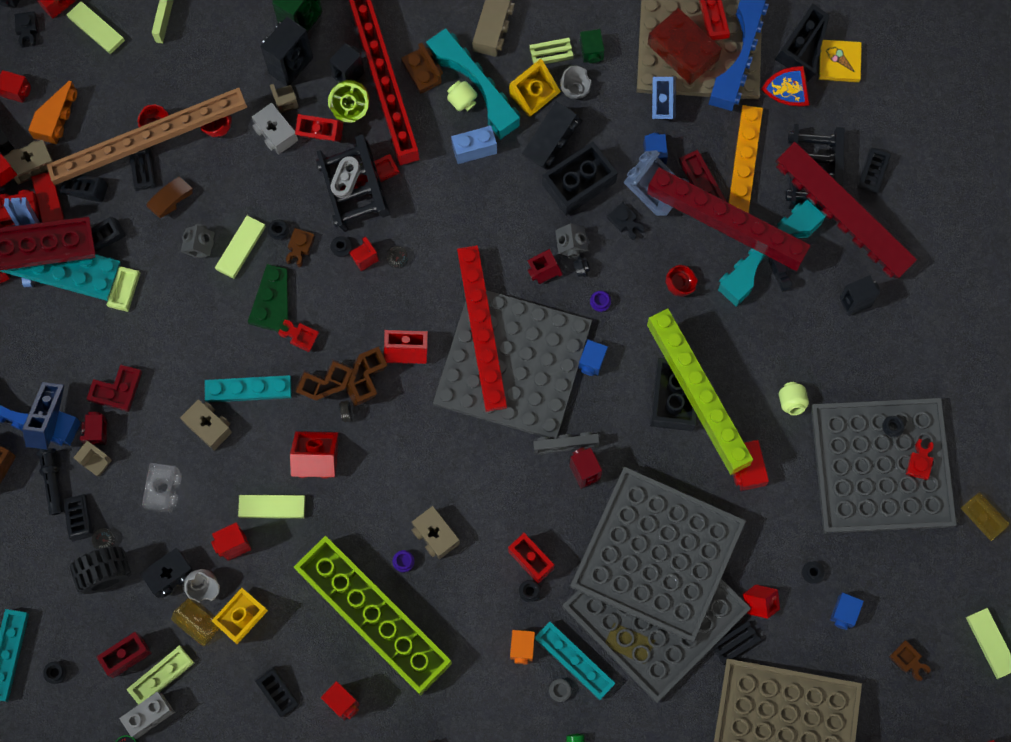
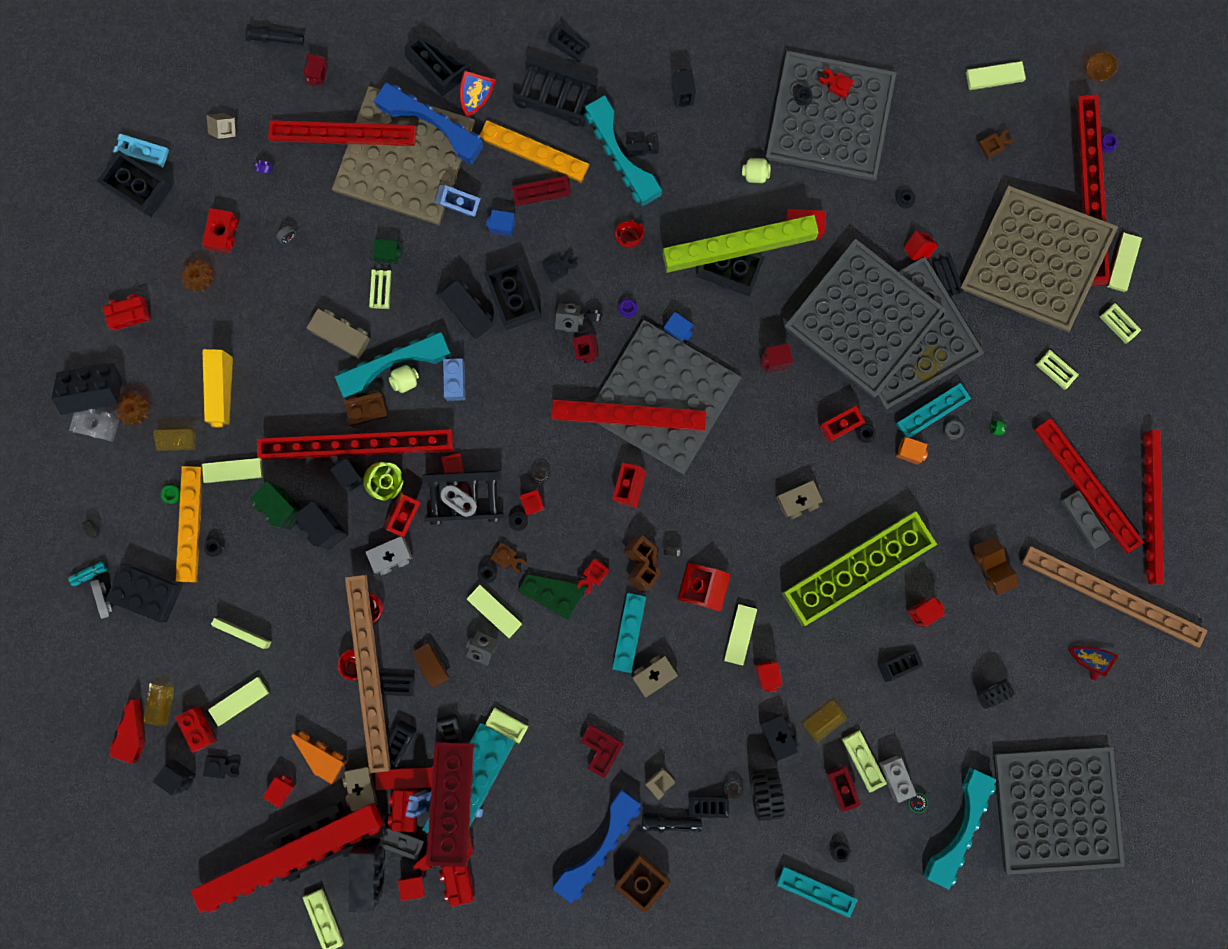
camera: 80 degrees left, 10 degrees up
dark blue slope [22,382,64,450] -> none
dark red brick [80,412,107,445] -> none
clear brick [142,463,182,513] -> none
light grey hair [184,569,220,603] -> none
yellow slope [212,588,268,644] -> none
dark tan panel [270,84,299,114] -> none
reddish brown brick [345,346,388,407] -> none
dark purple plate [392,550,415,573] -> none
yellow slope [509,59,561,117] -> none
dark grey plate [533,432,599,455] -> none
light grey hair [560,66,591,100] -> none
sand blue panel [623,150,688,216] -> none
clear red brick [647,8,722,85] -> none
dark red brick [647,167,810,271] -> none
dark red brick [775,142,917,278] -> none
yellow tile [819,40,861,82] -> none
blue brick [830,593,864,630] -> none
clear yellow slope [961,492,1009,541] -> none

